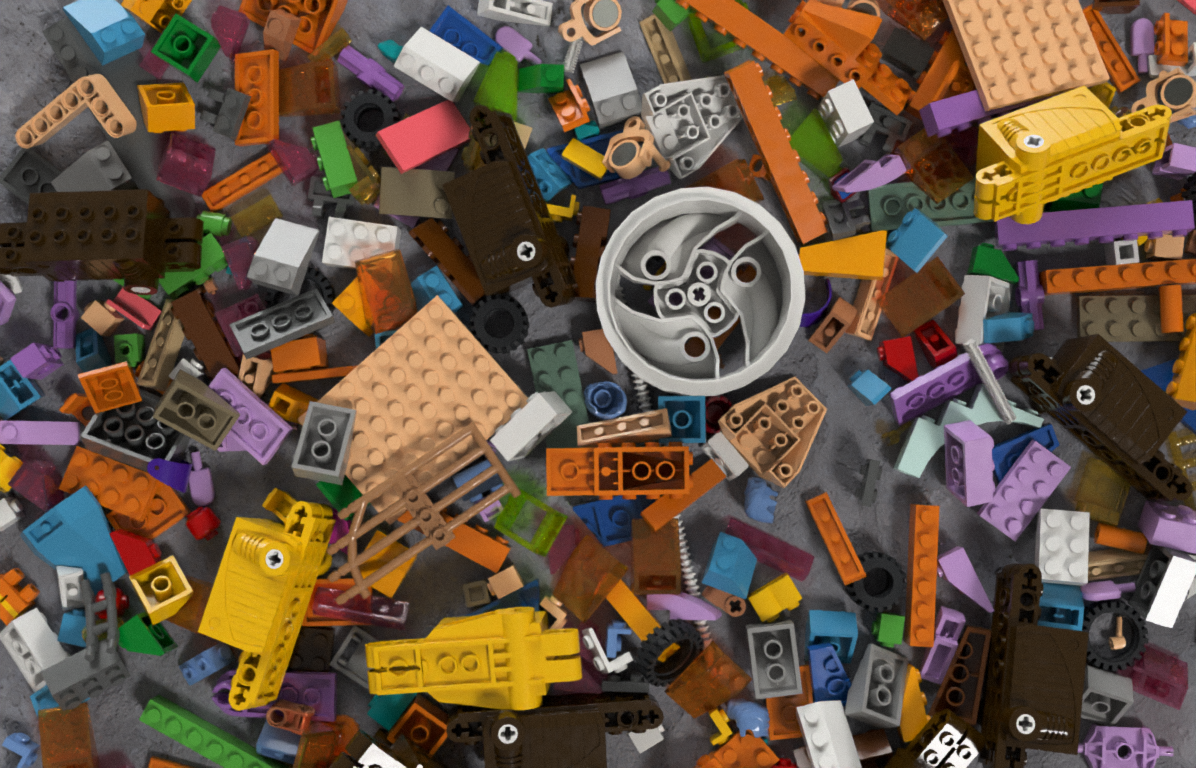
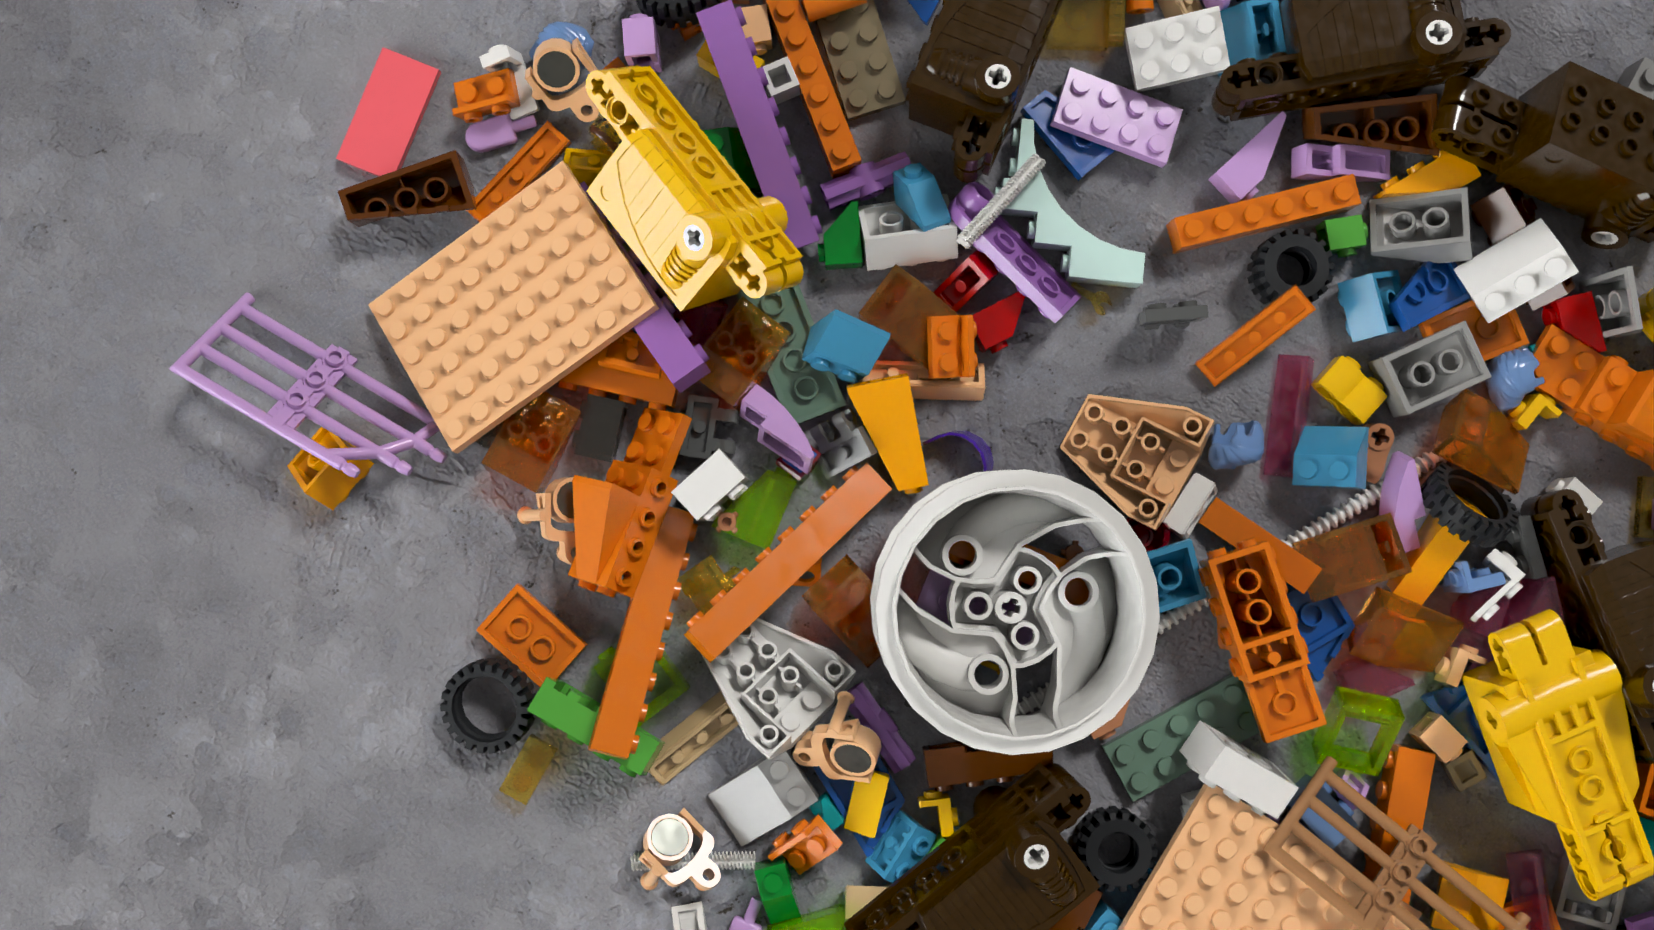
camera: 110 degrees left, 0 degrees up
light nougat slope [576,408,672,448] -> none
medium blue hair [584,381,627,420] -> none
nougat slope [808,297,858,353] -> none
dark azure slope [847,369,892,406] -> none
lavender brick [944,420,995,507] -> none
none -> nougat piece [715,511,739,533]
none -> orange bracket [927,315,978,379]

